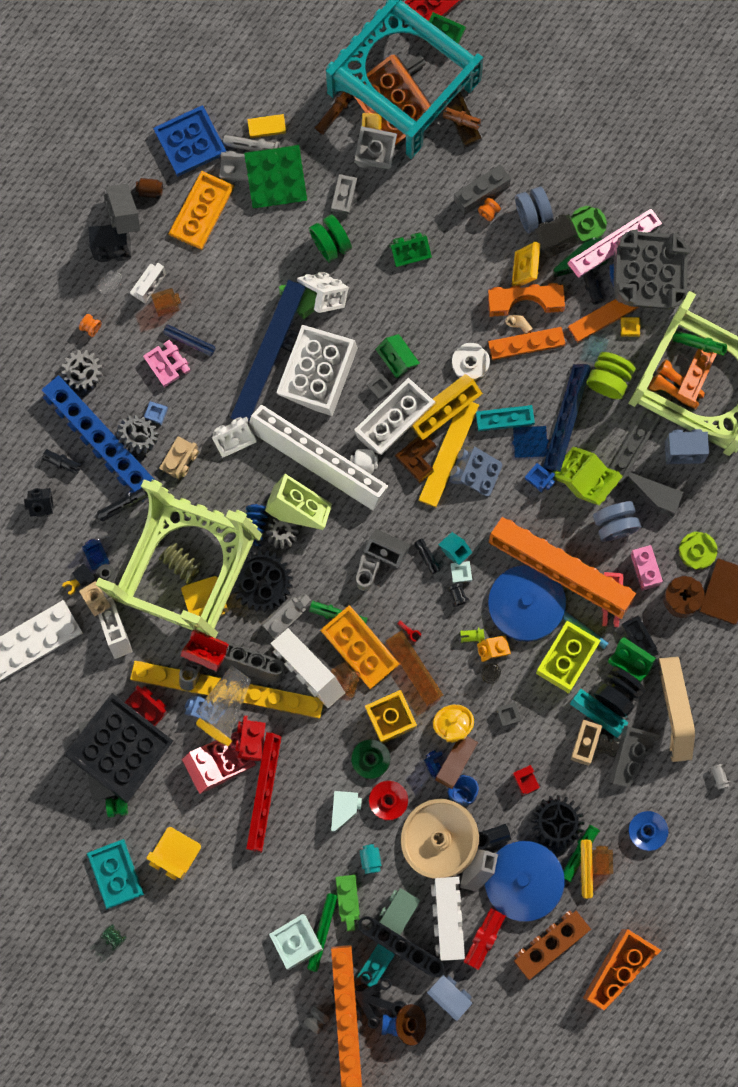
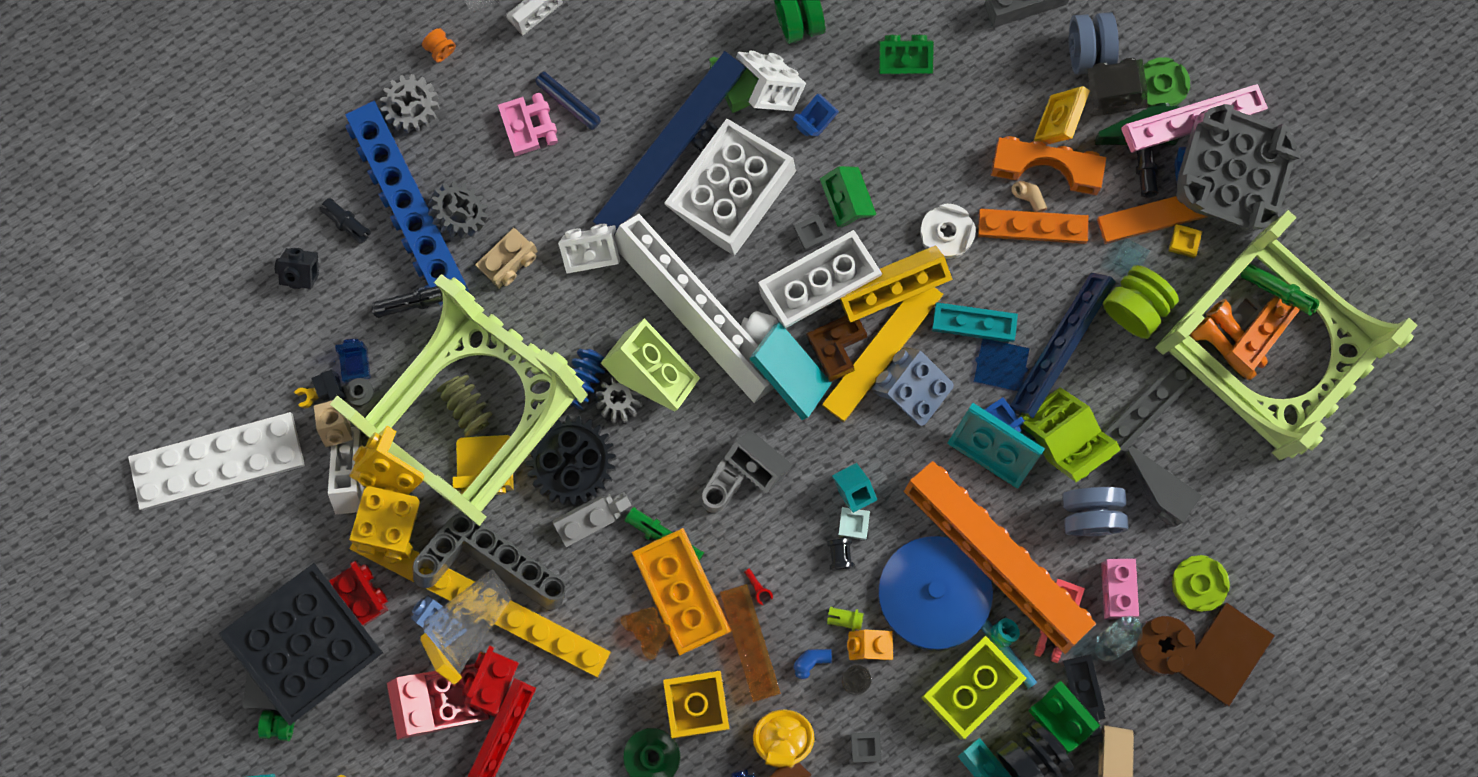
camera: 15 degrees right, 0 degrees up
medium blue tile [144,401,168,425] -> none
clear orange brick [151,288,181,317] -> none
red bracket [181,629,229,671] -> none
white wedge [271,628,345,708] -> none
black axle [414,538,440,574] -> none
orange wheel [478,198,501,221] -> none
sand blue brick [665,429,709,464] -> none
none -> yellow bracket [349,426,424,495]
none -> yellow bracket [349,486,420,561]
none -> tile [749,322,832,420]
none -> blue bracket [793,94,839,136]
none -> blue arm [793,649,832,679]
none -> teal tile [947,403,1045,489]
none -> teal bush [991,618,1020,647]
none -> clear light blue beam [1095,616,1142,661]

